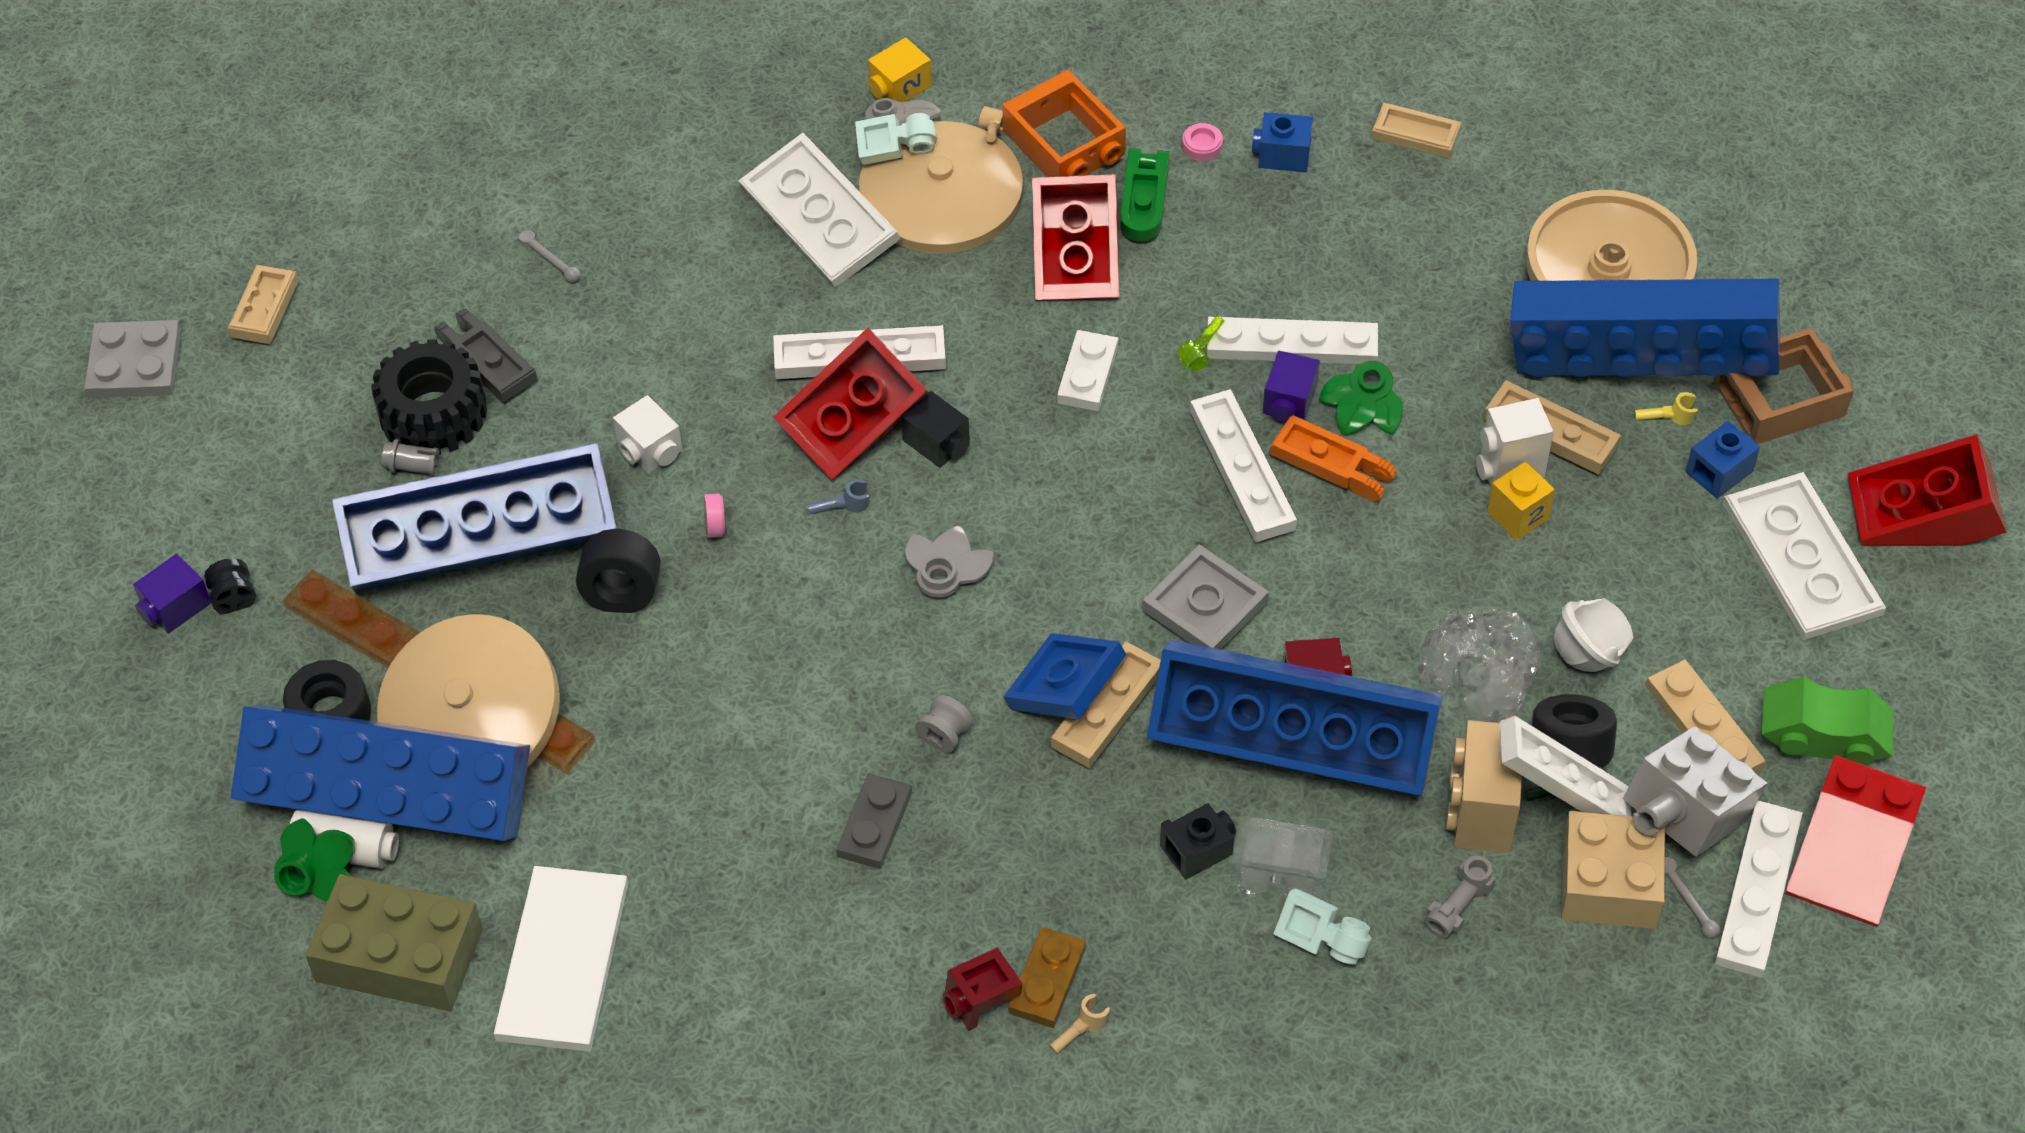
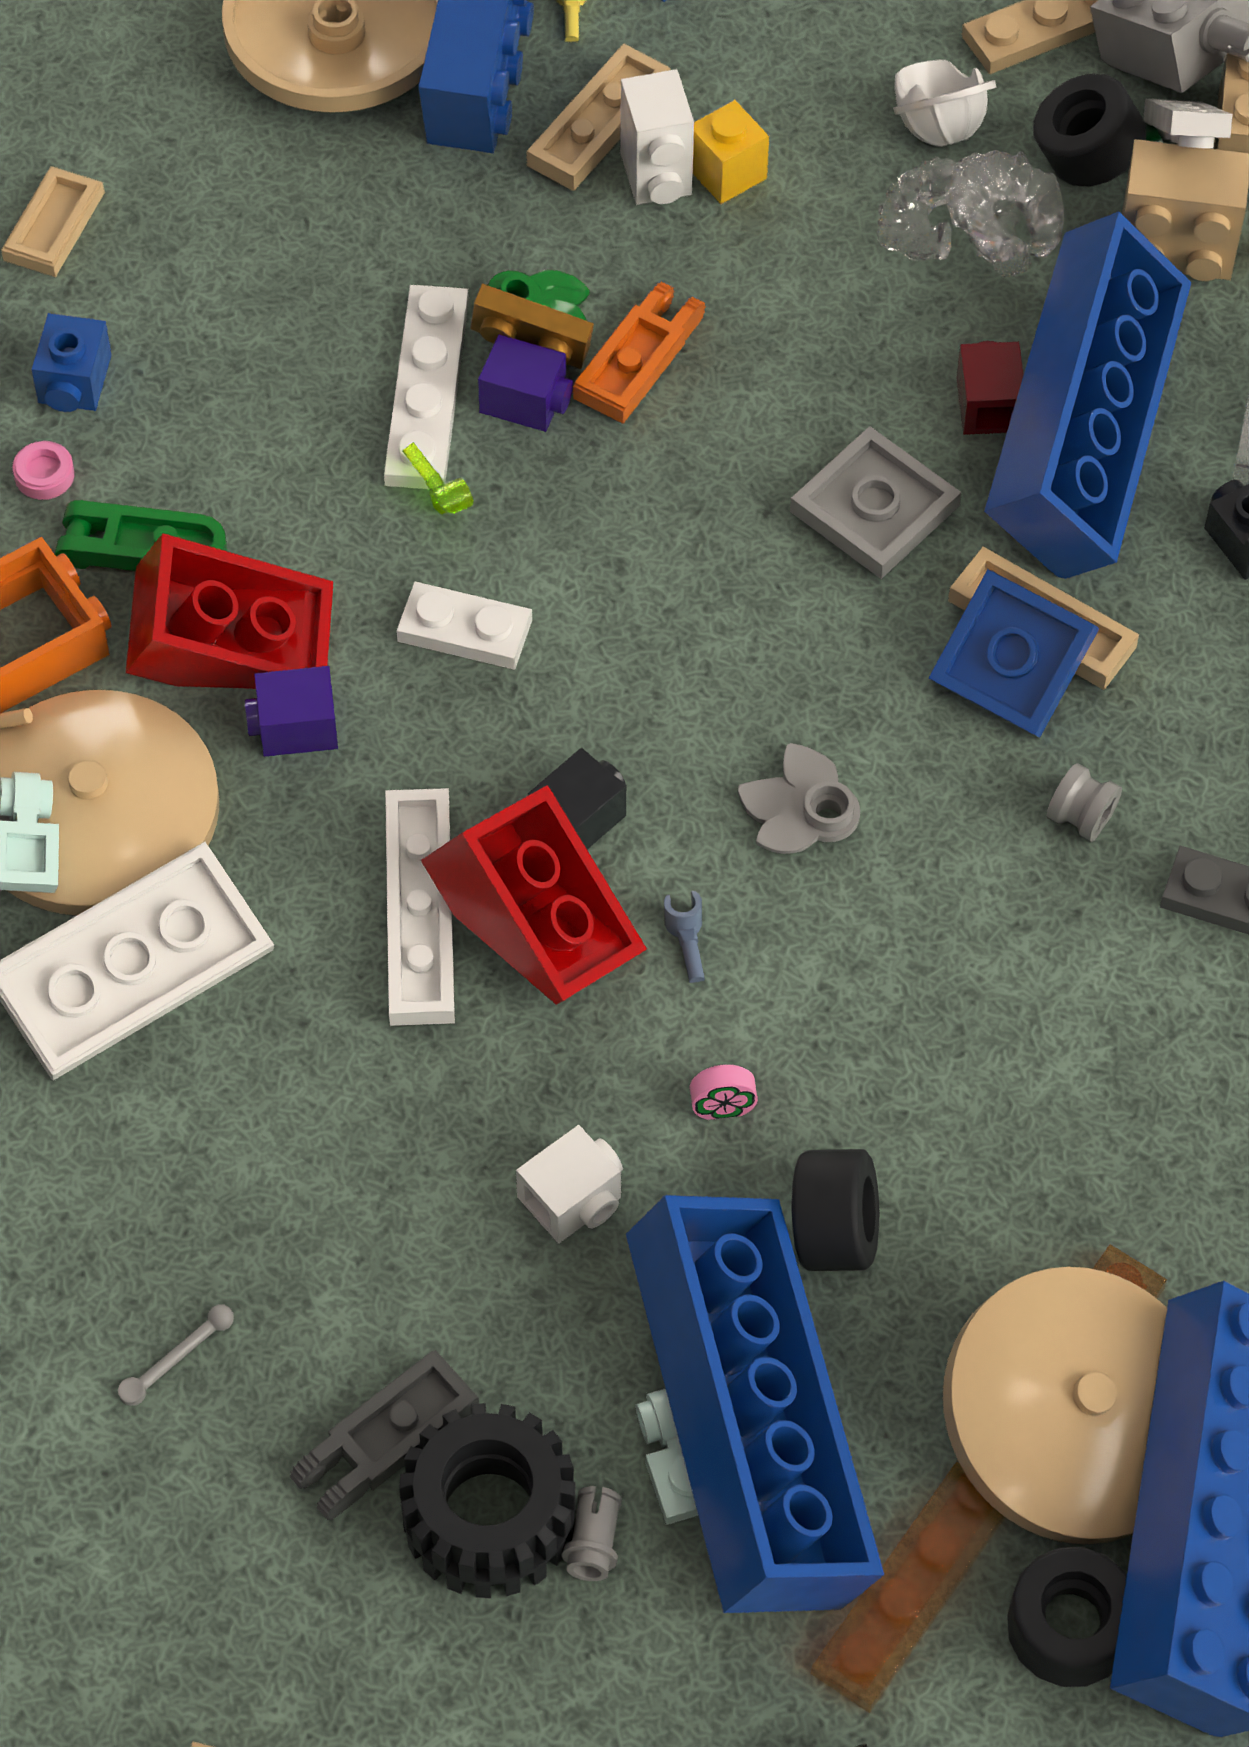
camera: 90 degrees left, 5 degrees up
white plate [1190,389,1297,543] -> none
none -> dark purple brick [245,666,338,757]
none -> pearl gold plate [471,283,594,369]

